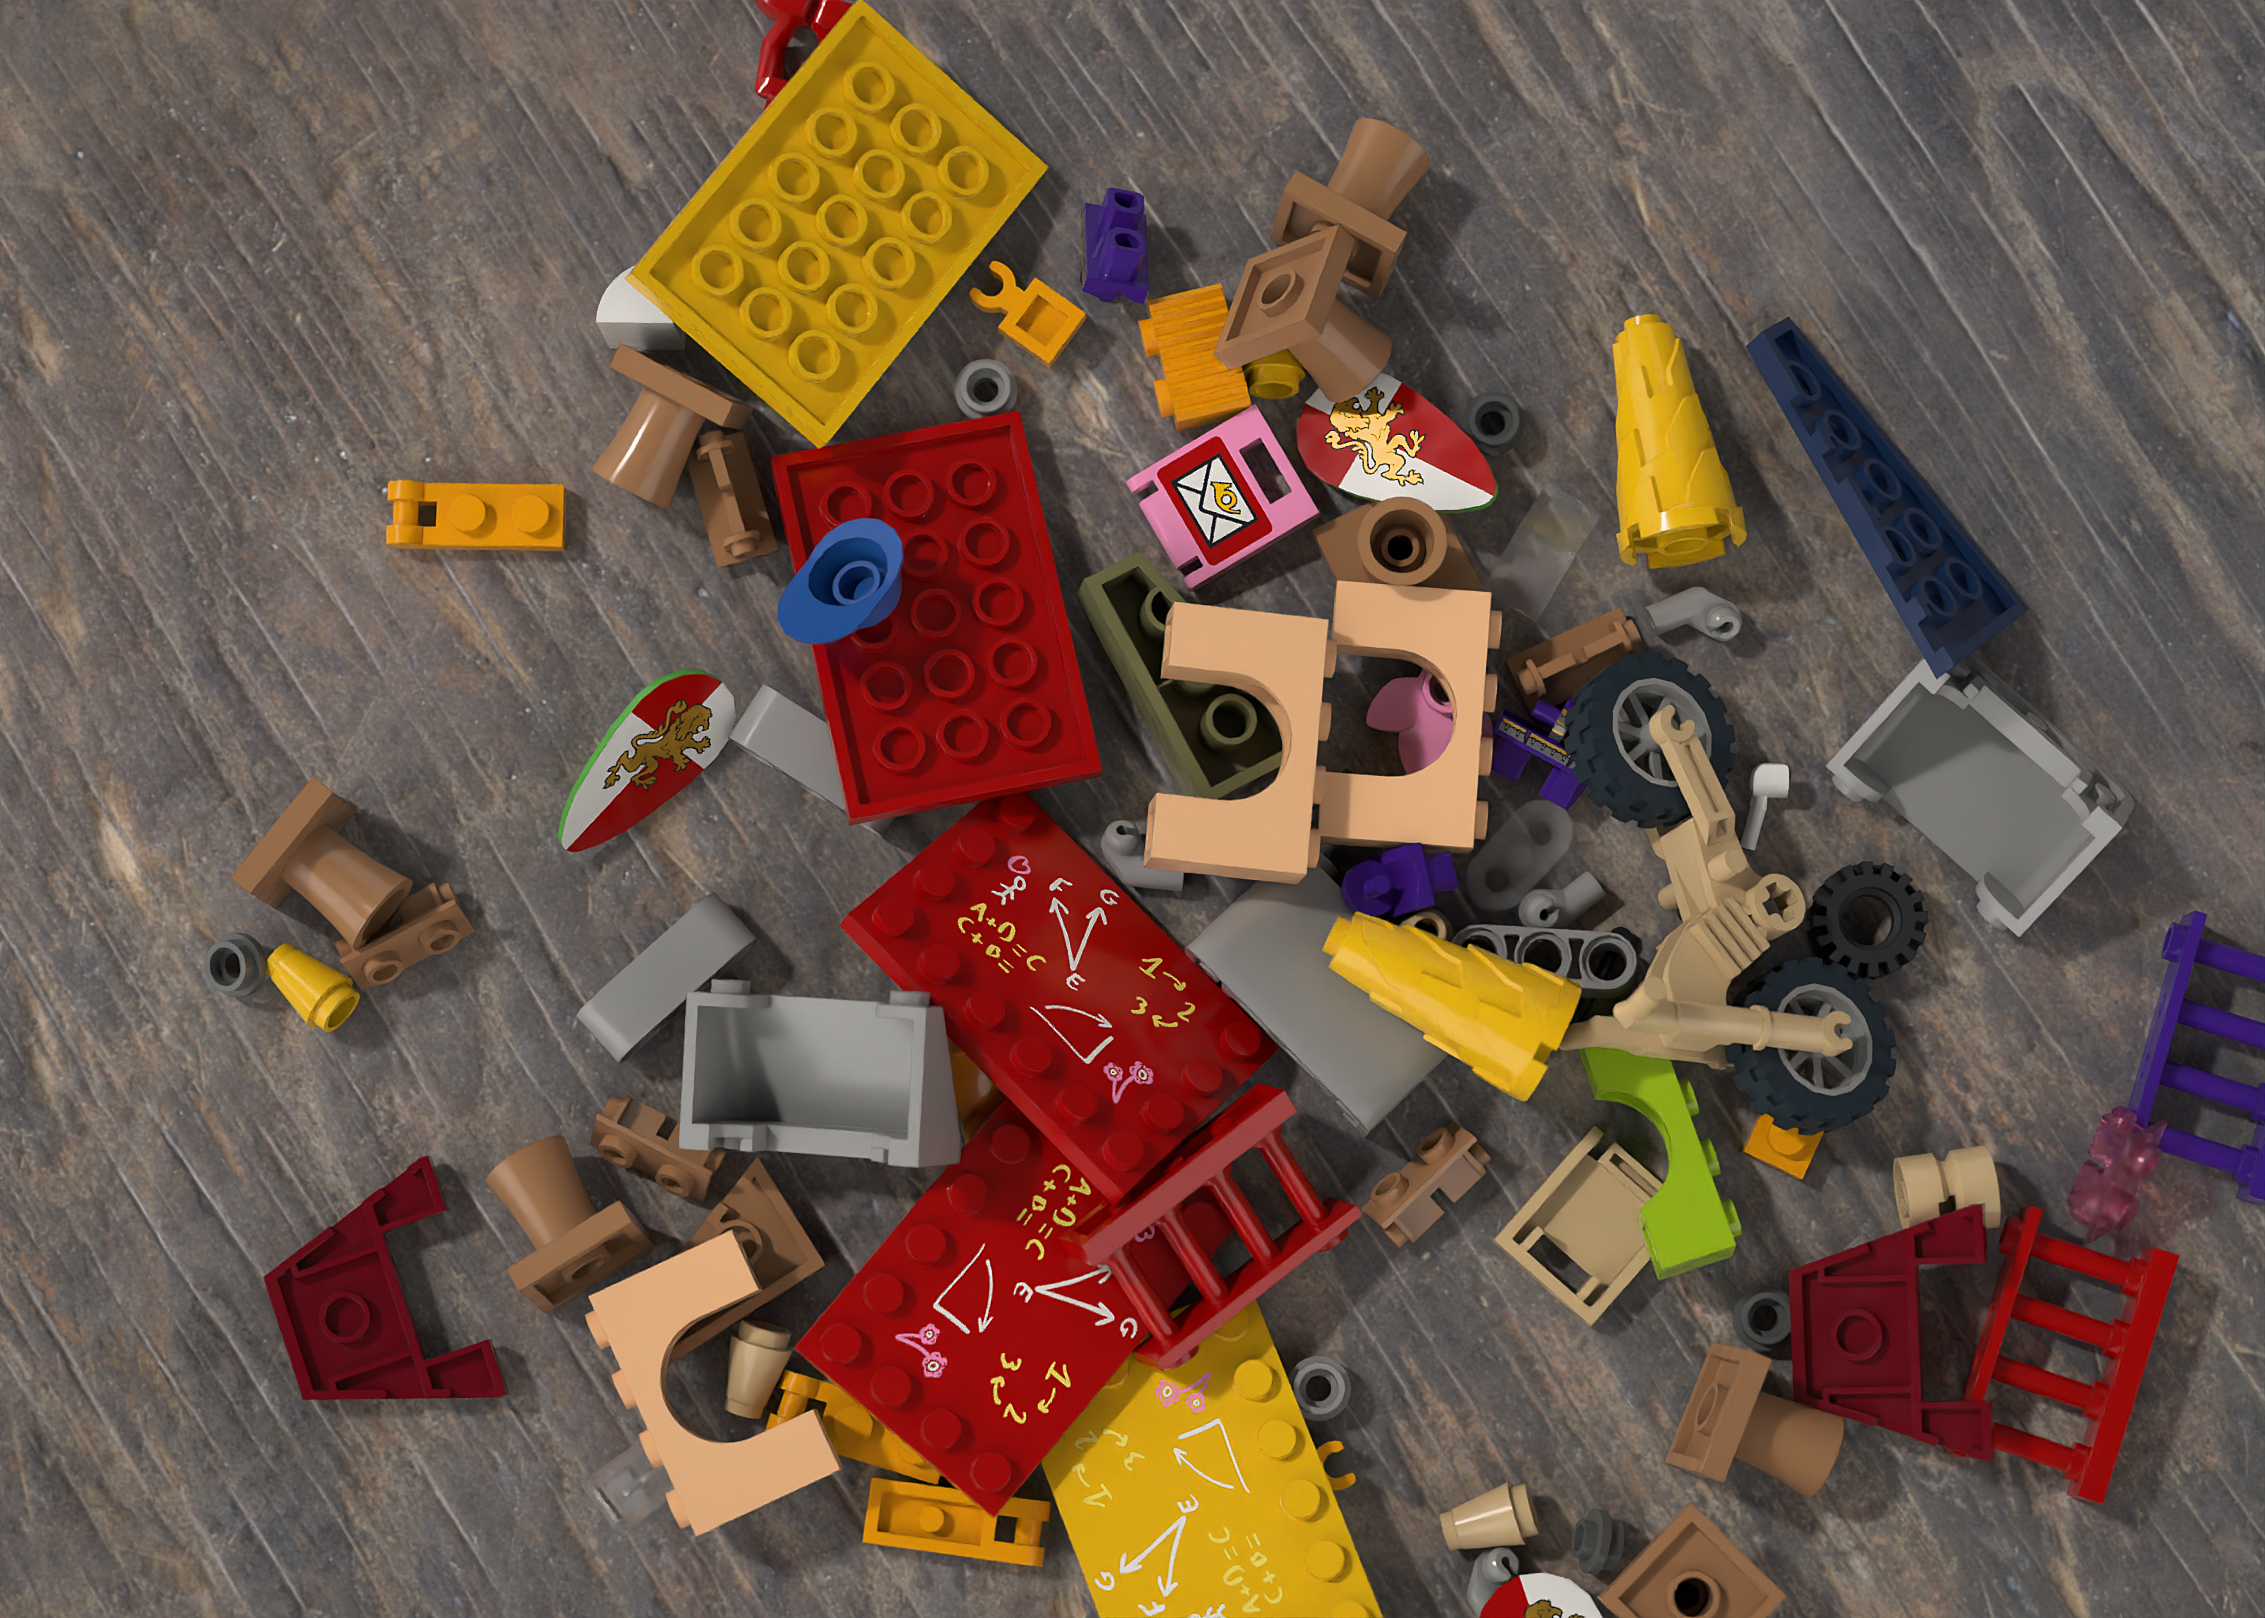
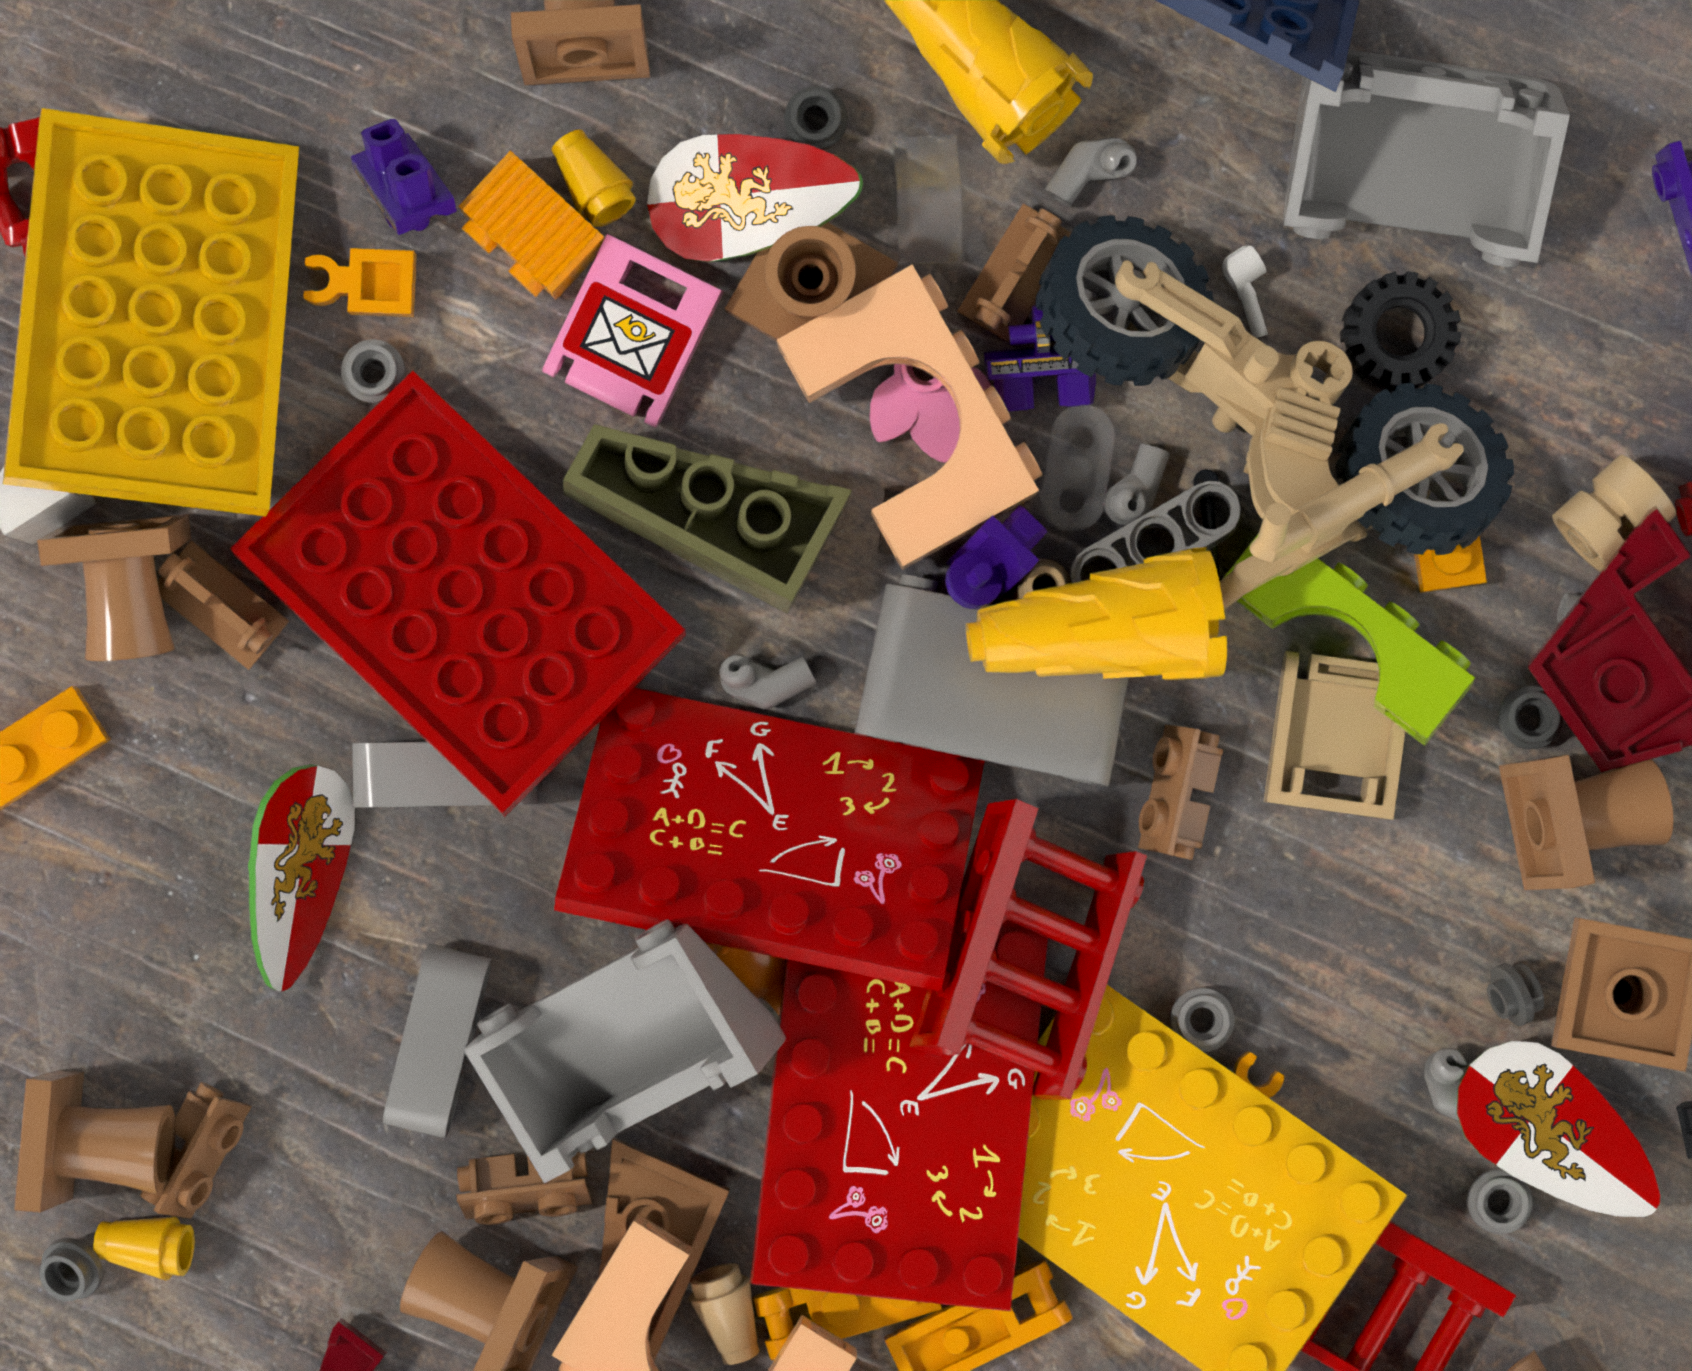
camera: 30 degrees left, 5 degrees up
blue piece [777,518,904,645] -> none
light nougat arch [1143,602,1337,885] -> none
medium nougat plant [1213,224,1392,402] -> none
tan cone [1440,1481,1540,1551] -> none

